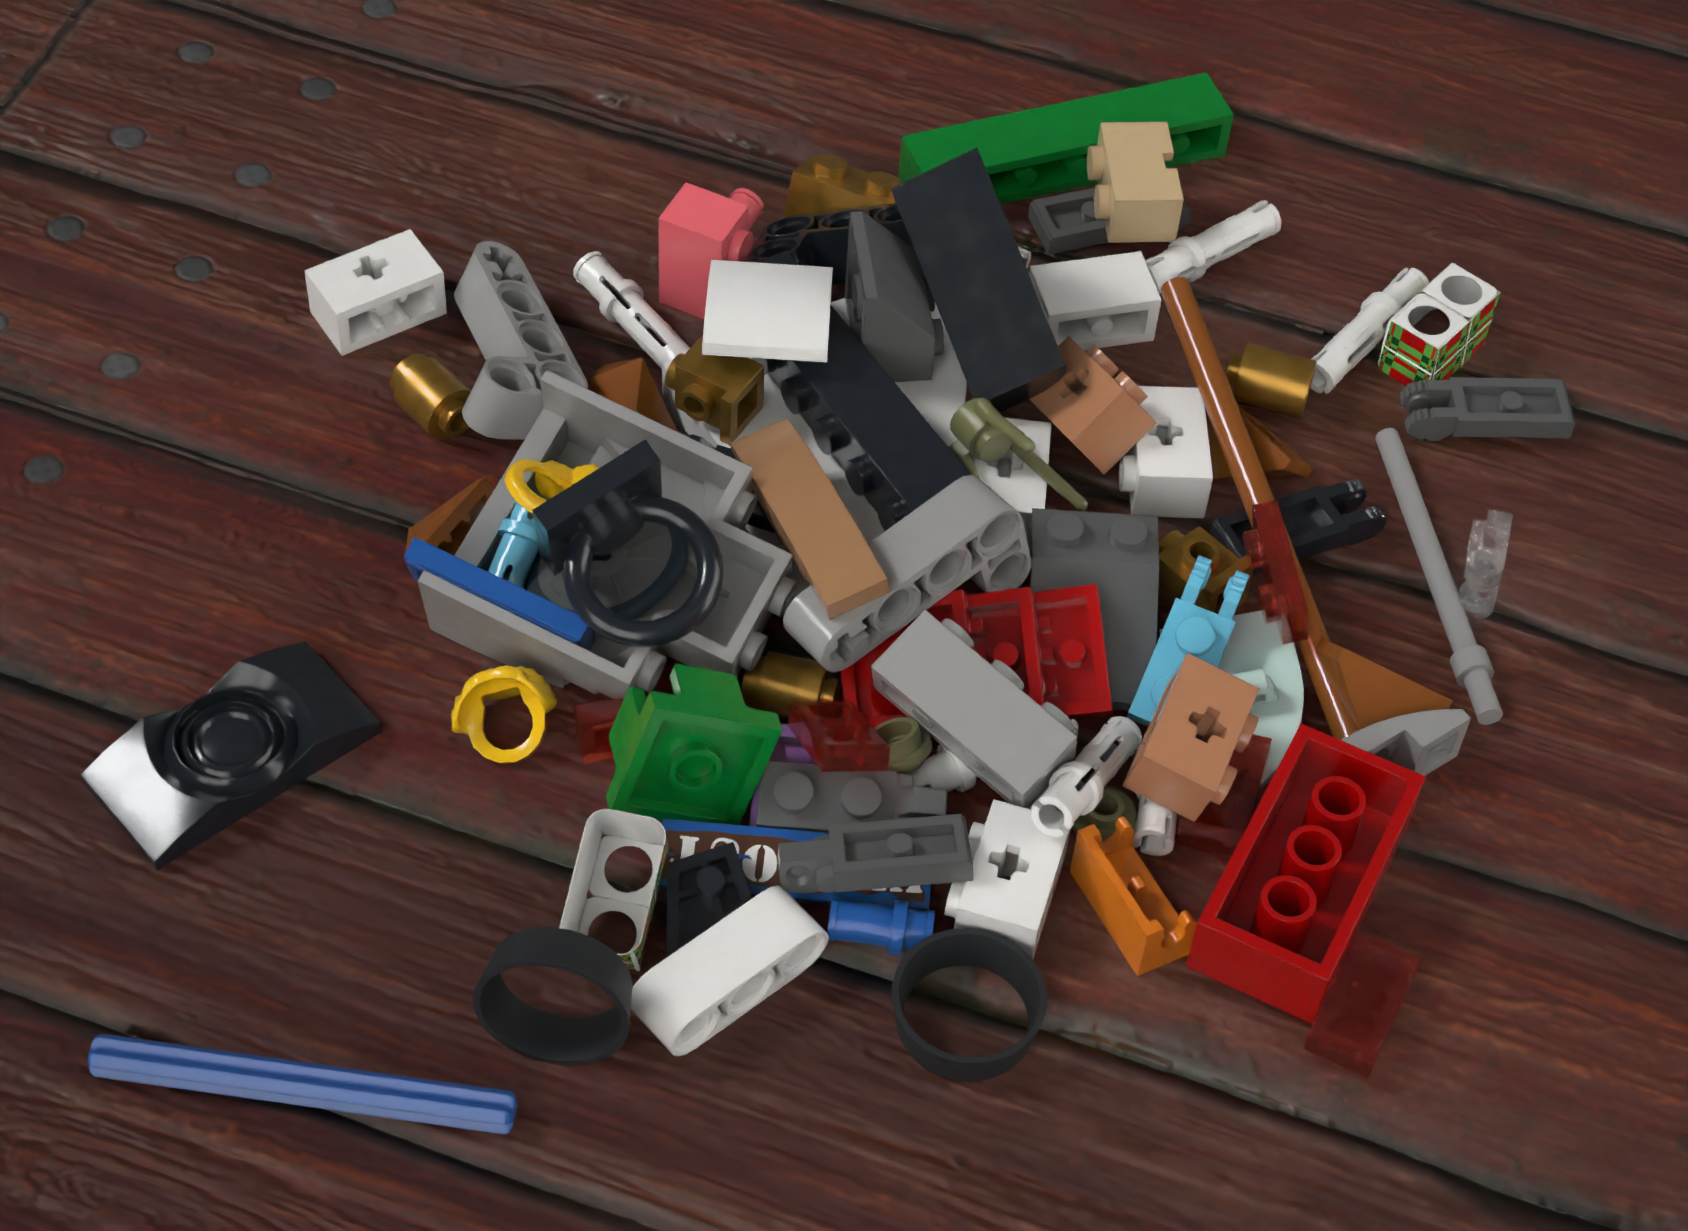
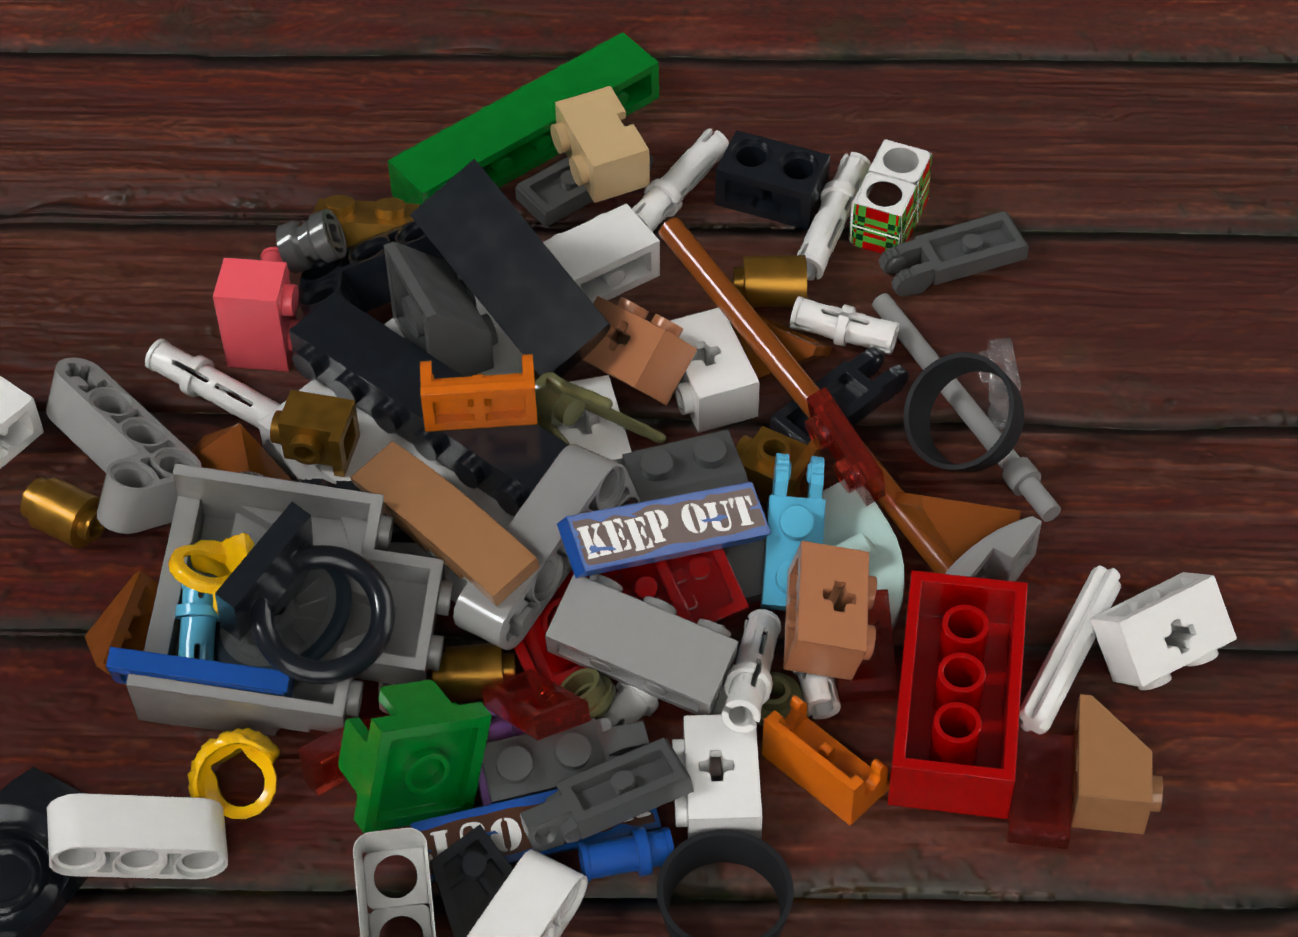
camera: 15 degrees left, 0 degrees up
white slope [702,260,833,362] -> none
none -> white beam [47,793,228,879]
none -> dark grey wheel [276,208,347,274]
none -> orange hinge [420,354,538,432]
none -> tile [557,482,771,578]
none -> black brick [715,130,830,230]
none -> white pin [790,296,900,355]
none -> black tyre [904,352,1024,472]
none -> white axle [1019,565,1121,735]
none -> medium nougat slope [1071,694,1163,834]
none -> white brick [1090,572,1237,690]

